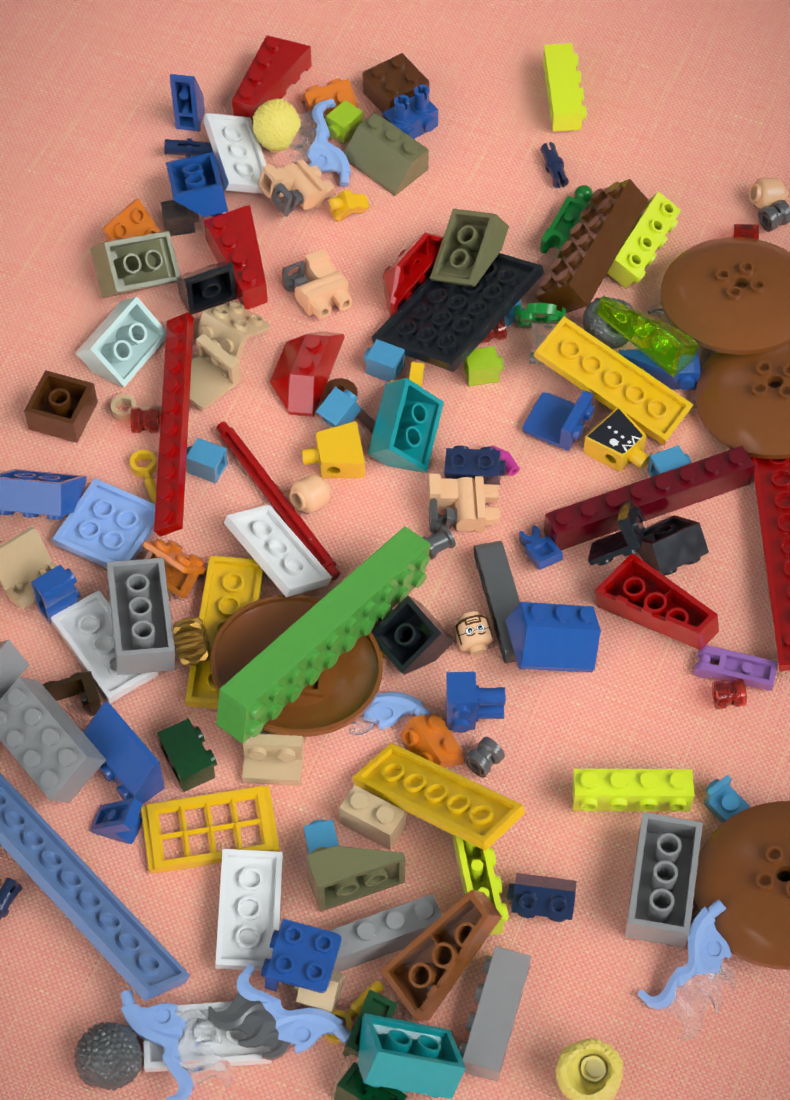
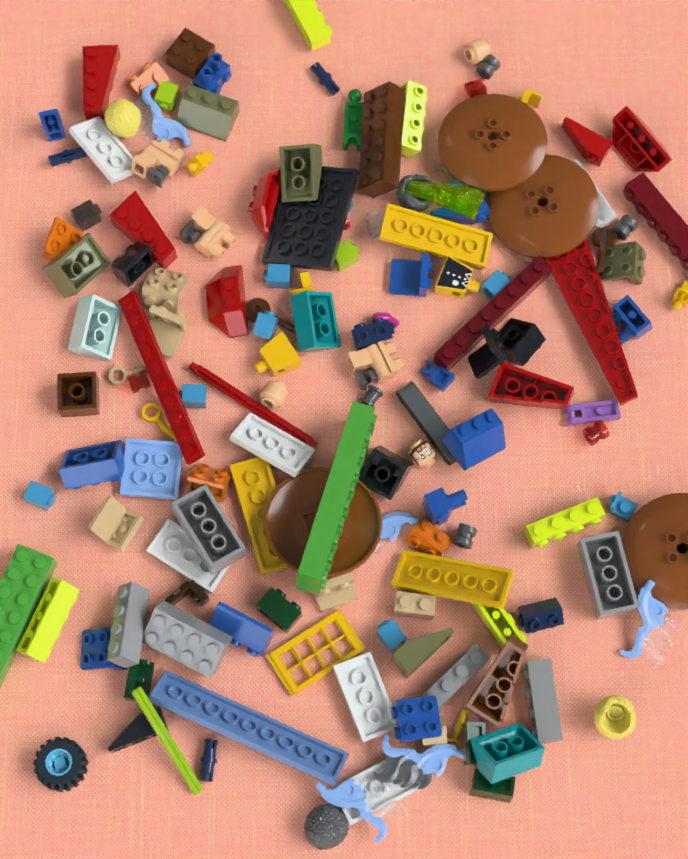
camera: 25 degrees left, 15 degrees up
blue brick [31,564,81,624] -> none
blue slope [89,798,143,844] -> none
blue slope [166,152,228,217] -> none
pearl gold gear [173,617,211,666] -> none
green plate [514,303,566,330] -> none

